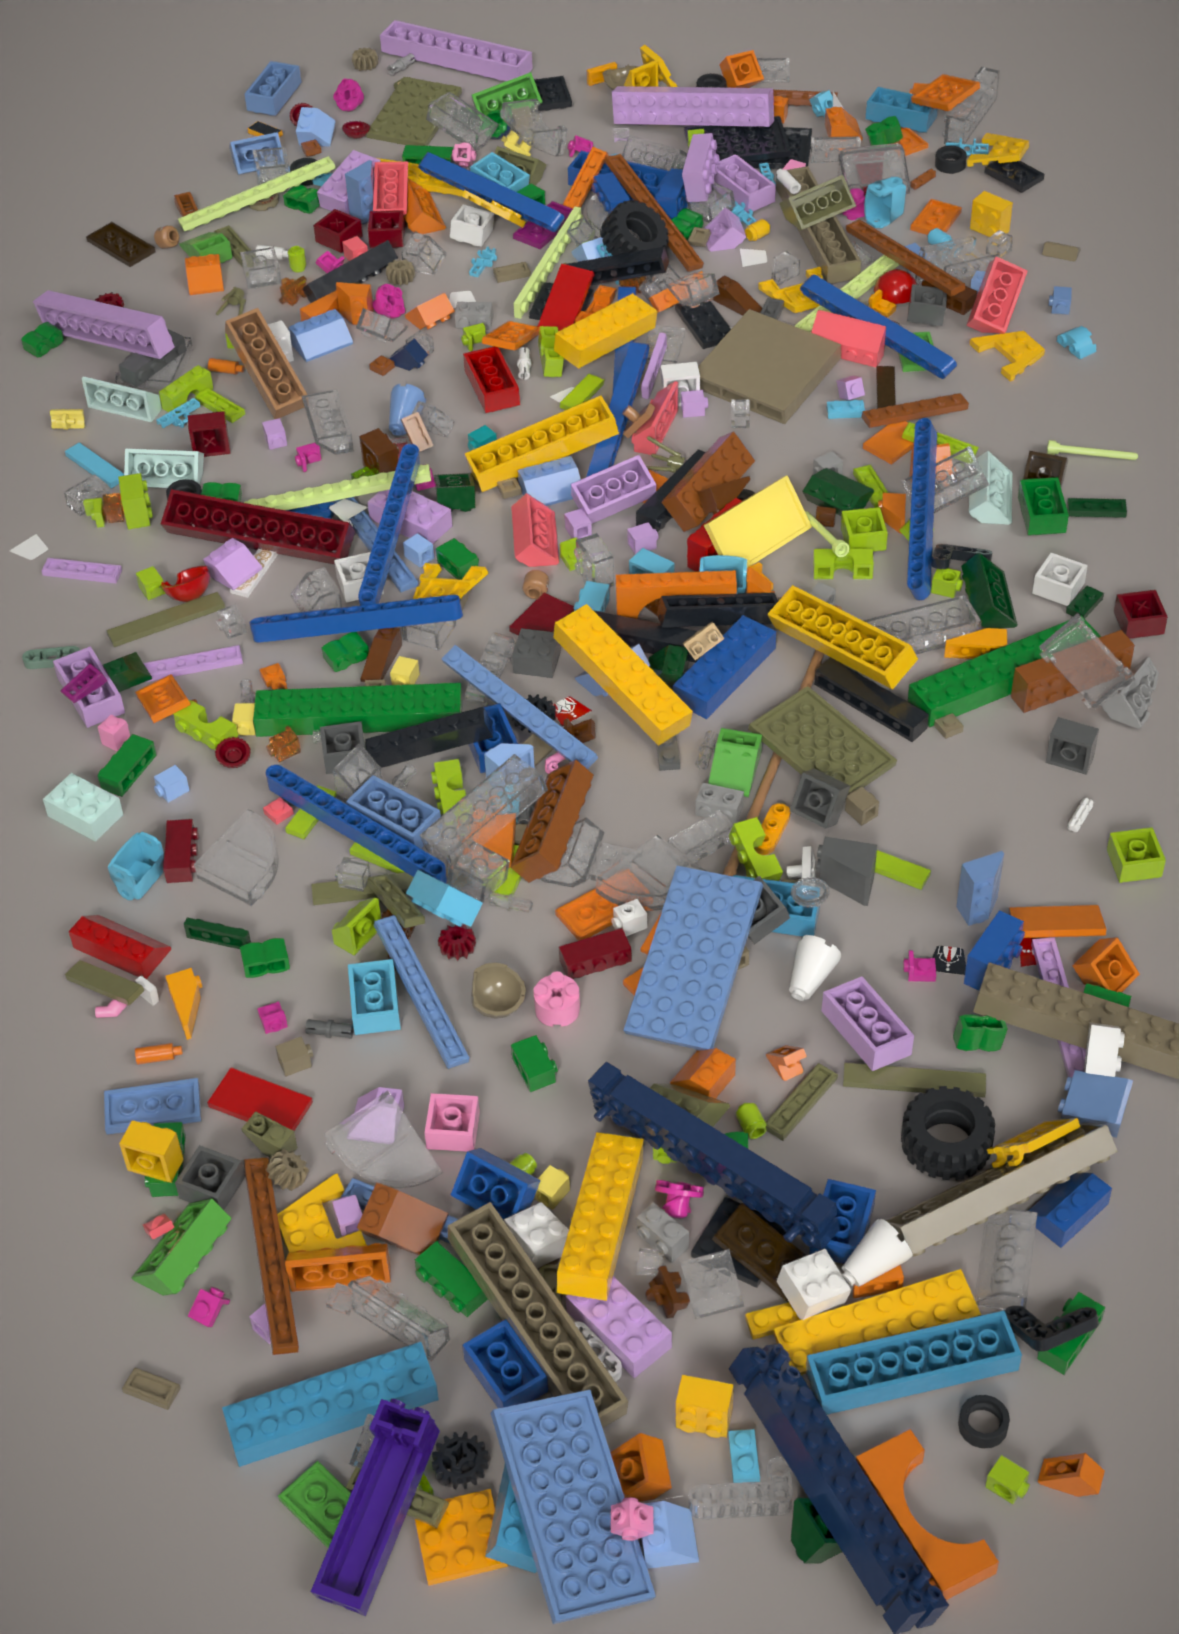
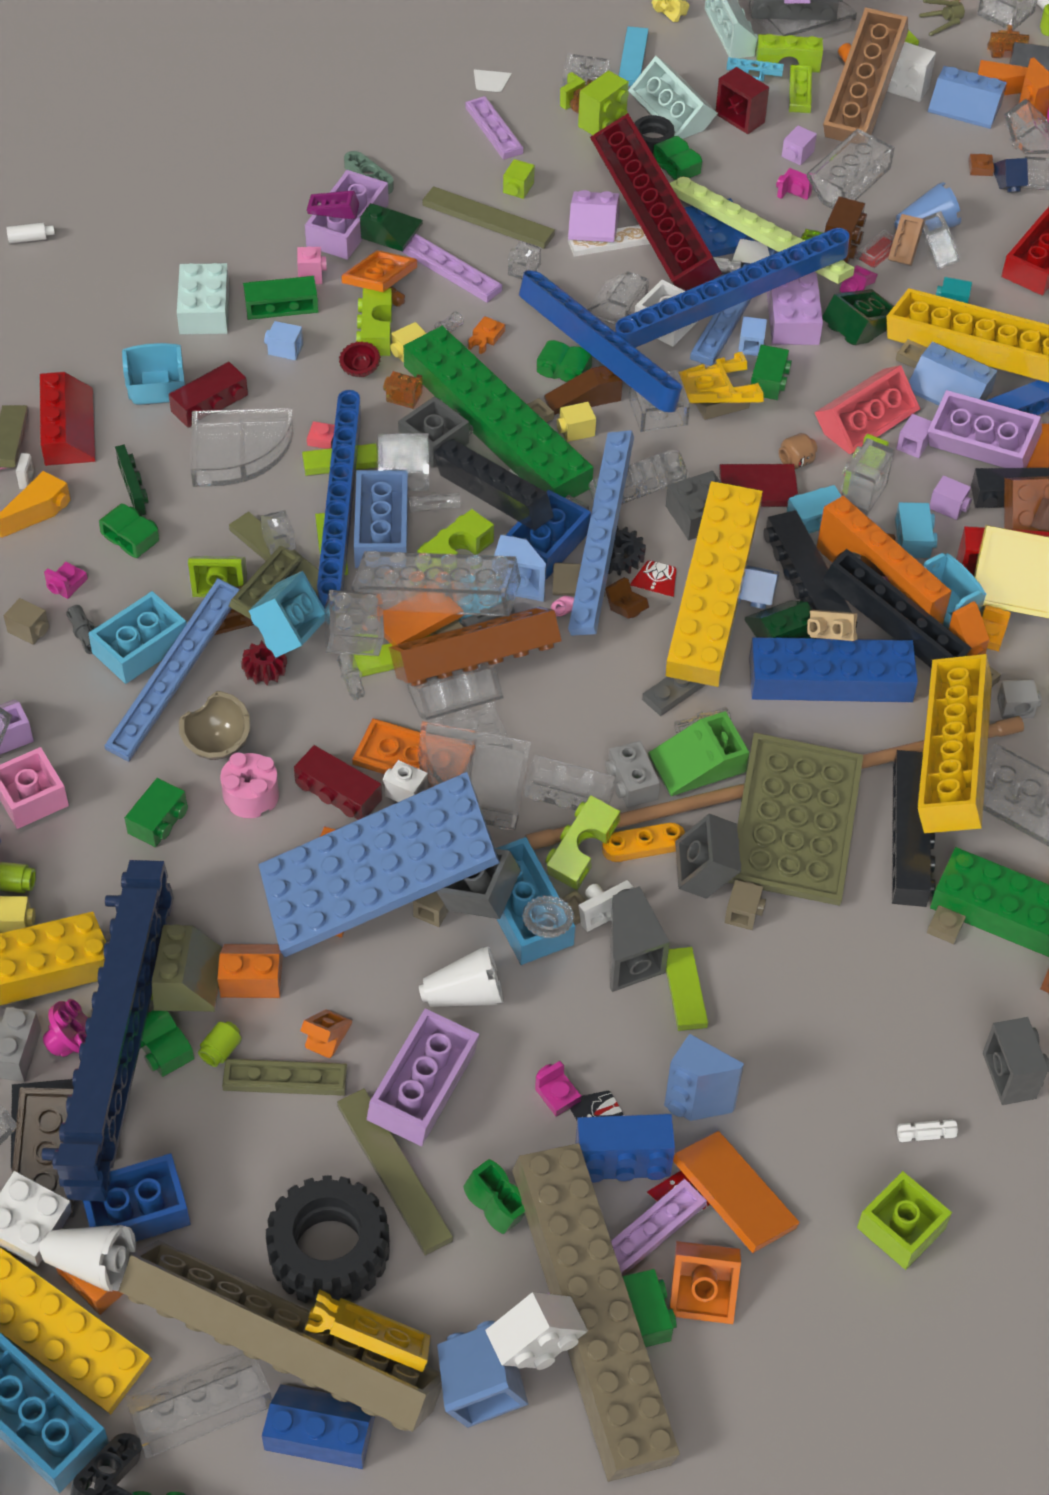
camera: 50 degrees right, 5 degrees up
red cylinder [160,566,210,602] -> none

